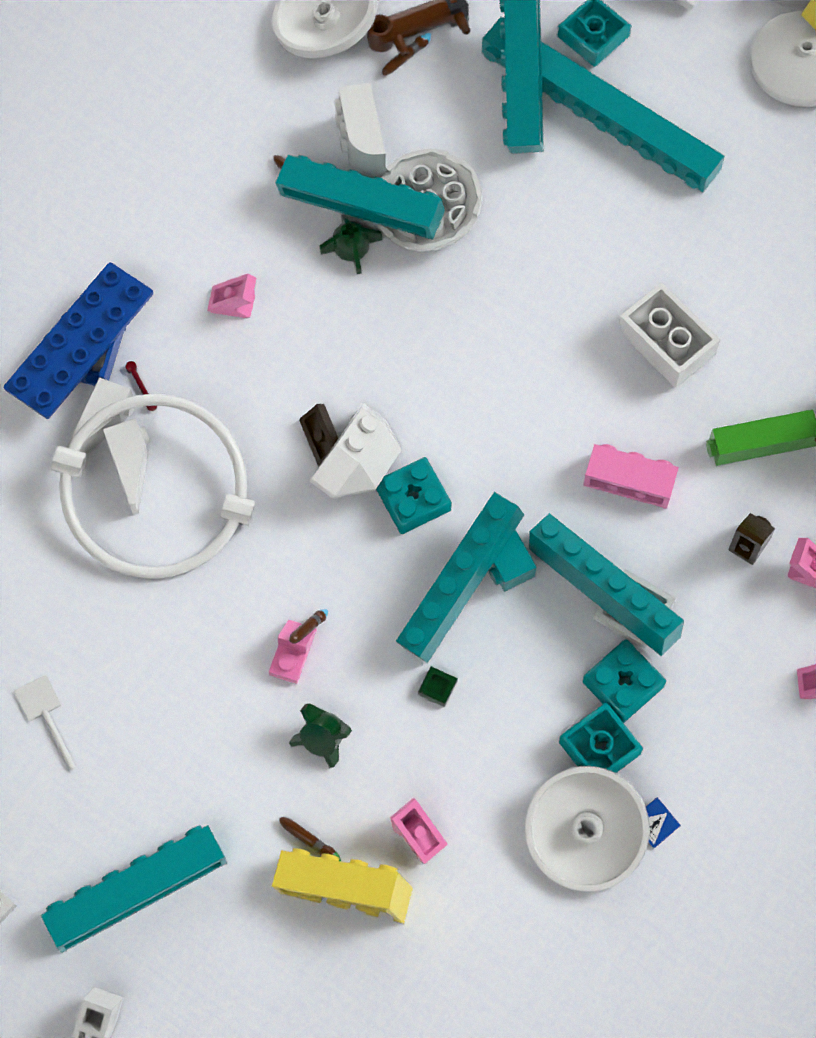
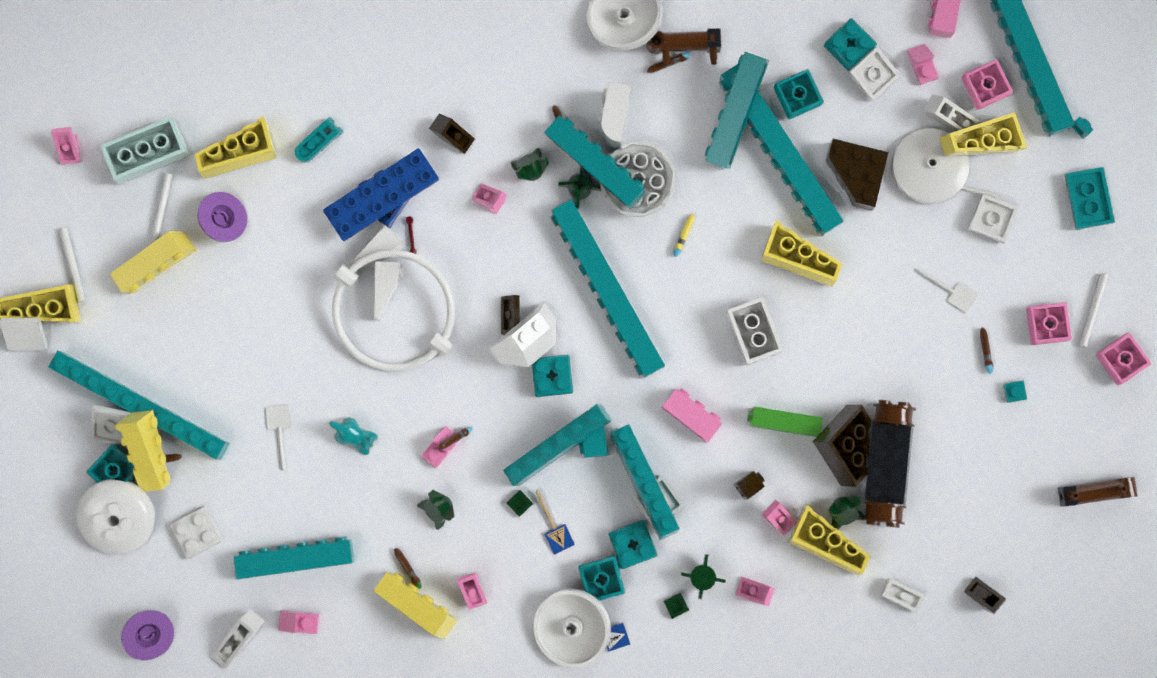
camera: 20 degrees right, 15 degrees up
none -> bright pink slope [278,610,319,634]
none -> teal animal [329,417,378,455]
none -> dark brown slope [429,113,475,154]
none -> dark green piece [510,148,549,181]
none -> piece [535,490,575,555]
none -> teal brick [550,199,665,378]
none -> dark green tile [663,593,689,619]
none -> light yellow piece [673,214,695,257]
none -> dark green piece [681,554,726,599]
none -> light yellow wedge [760,220,842,287]
none -> dark brown brick [825,138,889,211]

